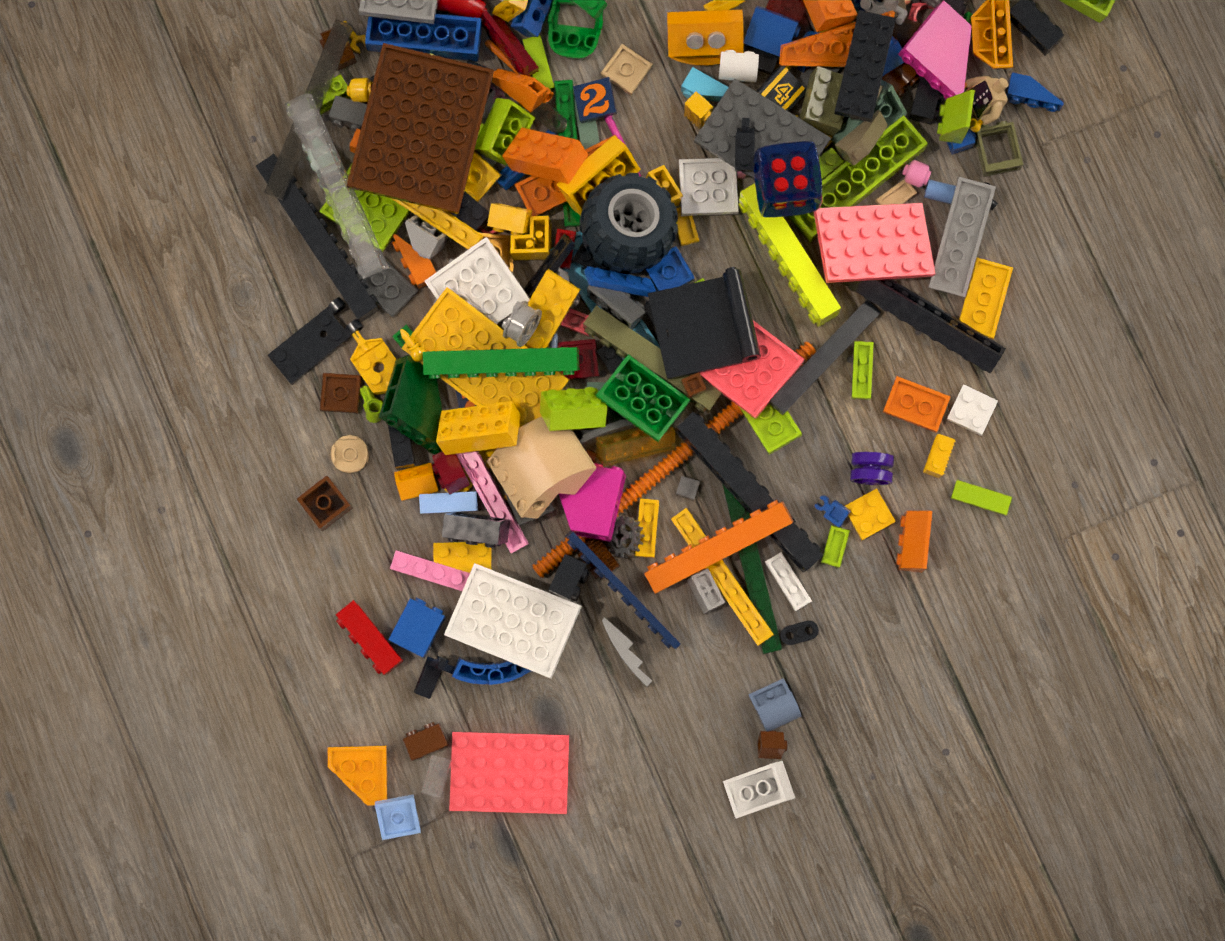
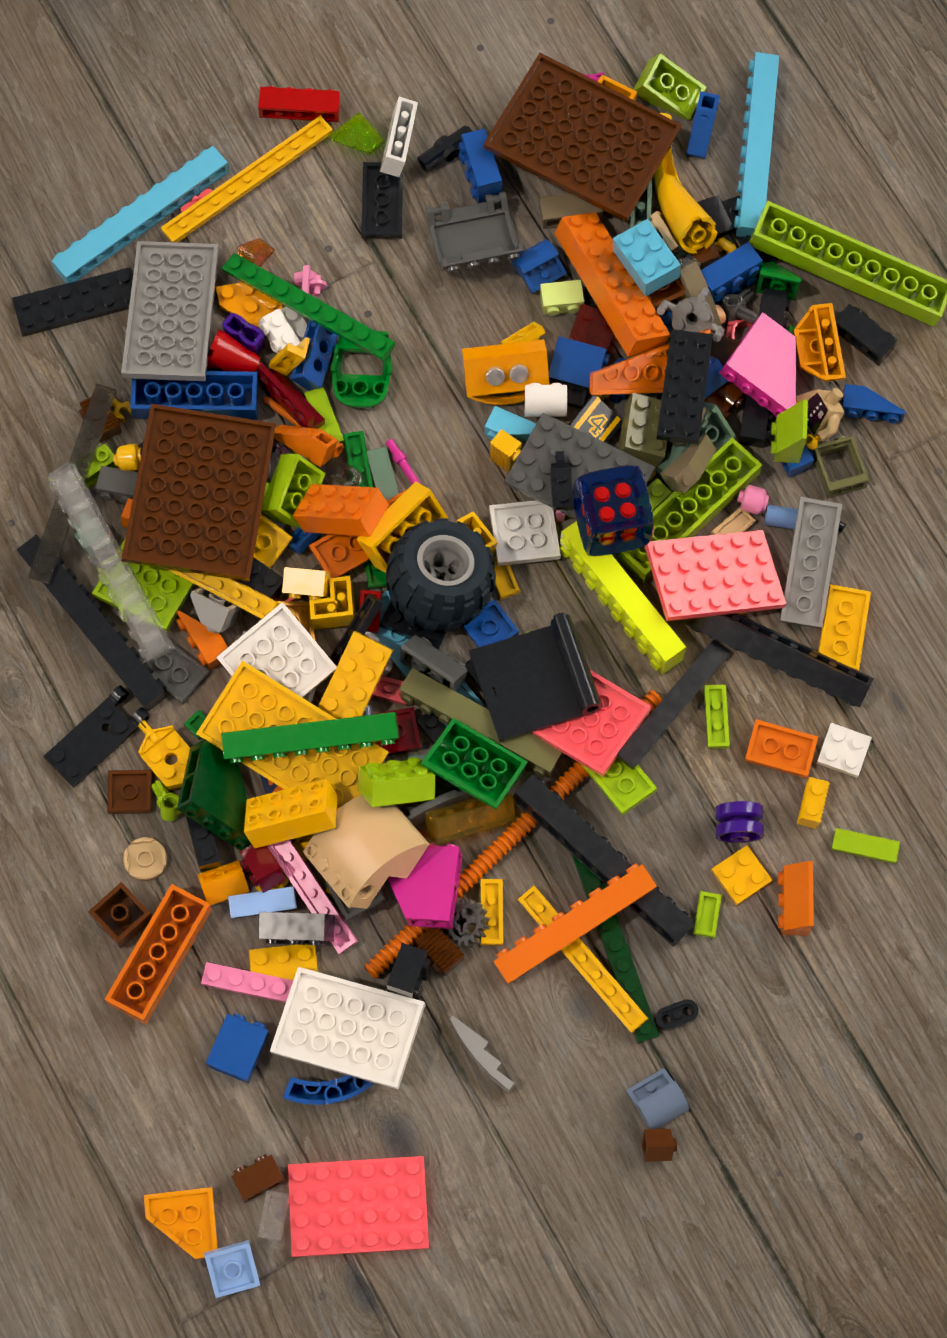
camera: 10 degrees left, 10 degrees down
red brick [335,600,403,676] -> none
yellow bar [400,329,425,362] -> none
black bracket [414,656,455,699] -> none
light grey wheel [502,301,542,347] -> none
dark blue plate [565,531,681,649] -> none
dark blue tile [573,77,617,123] -> none
blue plate [584,266,656,297] -> none
tan tile [601,44,653,95] -> none
flat silver tile [676,476,700,500] -> none
reddish brown plate [681,372,707,398] -> none
light grey hinge [687,568,725,614] -> none
white slope [723,761,795,818] -> none
white tile [765,552,812,611] -> none
blue plate [815,495,851,527] -> none
none -> orange brick [104,884,212,1025]

